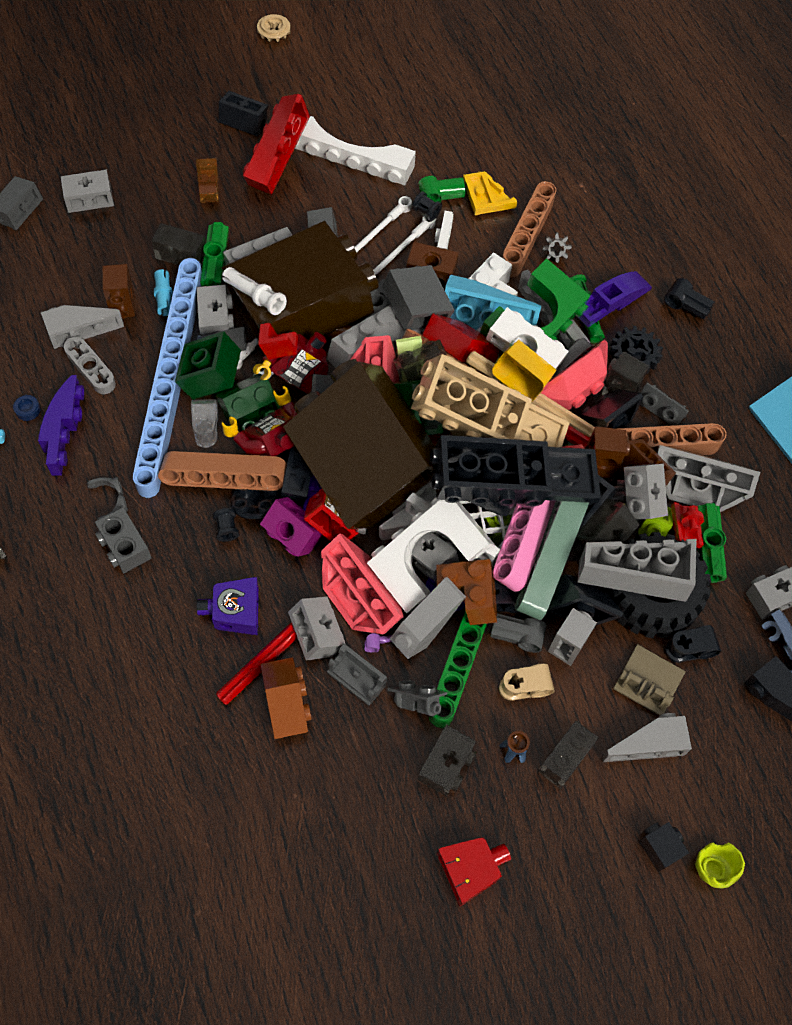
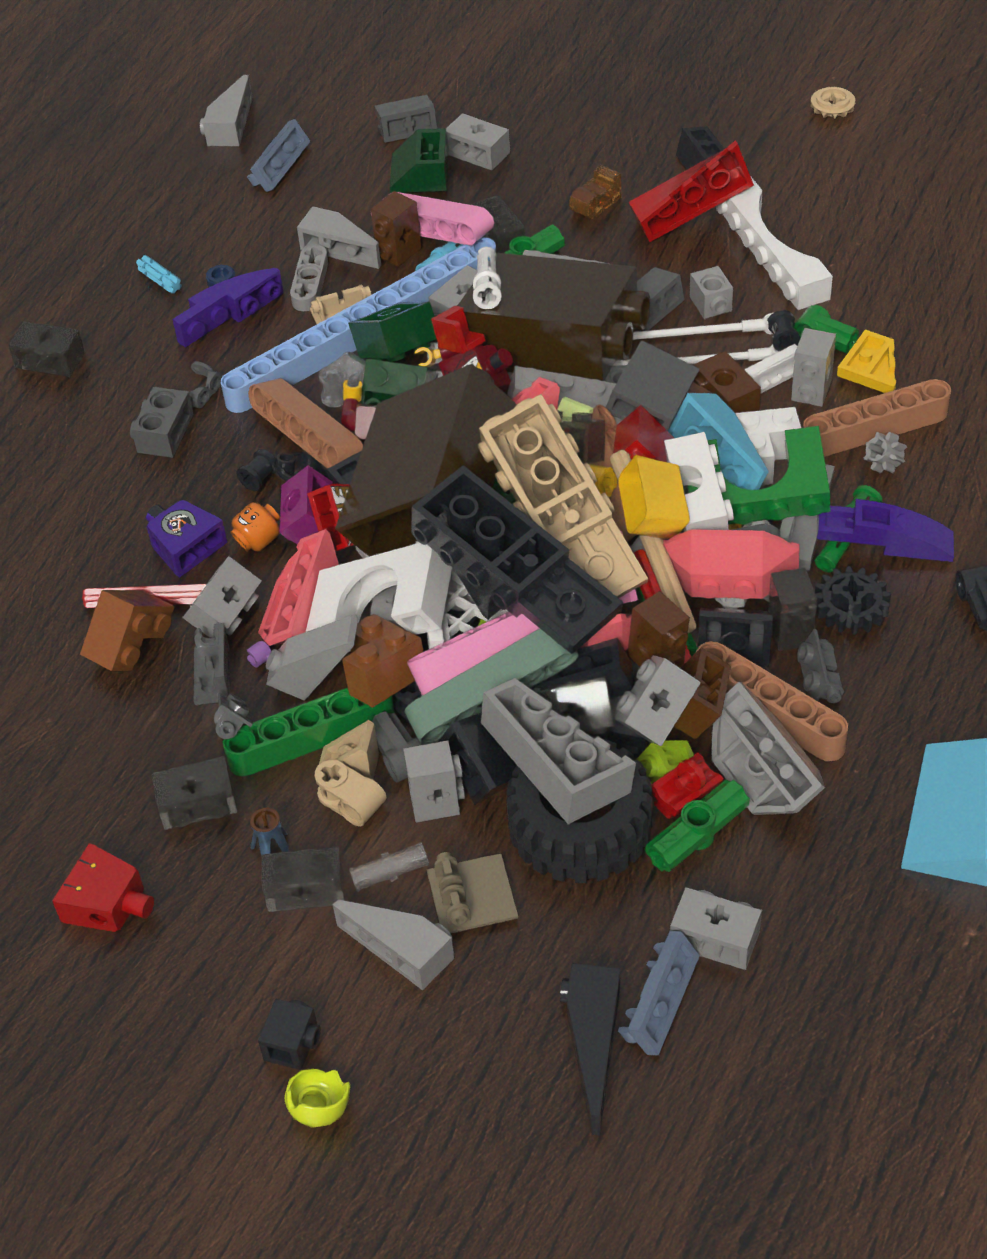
camera: 55 degrees right, 15 degrees down
black piece [665,625,722,663] -> none
none -> orange head [230,502,280,552]
none -> tan hinge [310,285,371,324]
none -> tan slope [319,720,379,780]
none -> clear pin [349,842,429,892]
none -> bright pink beam [371,192,494,245]
none -> dark green slope [390,128,448,193]
none -> light grey brick [690,266,733,319]
none -> light grey brick [791,328,836,406]

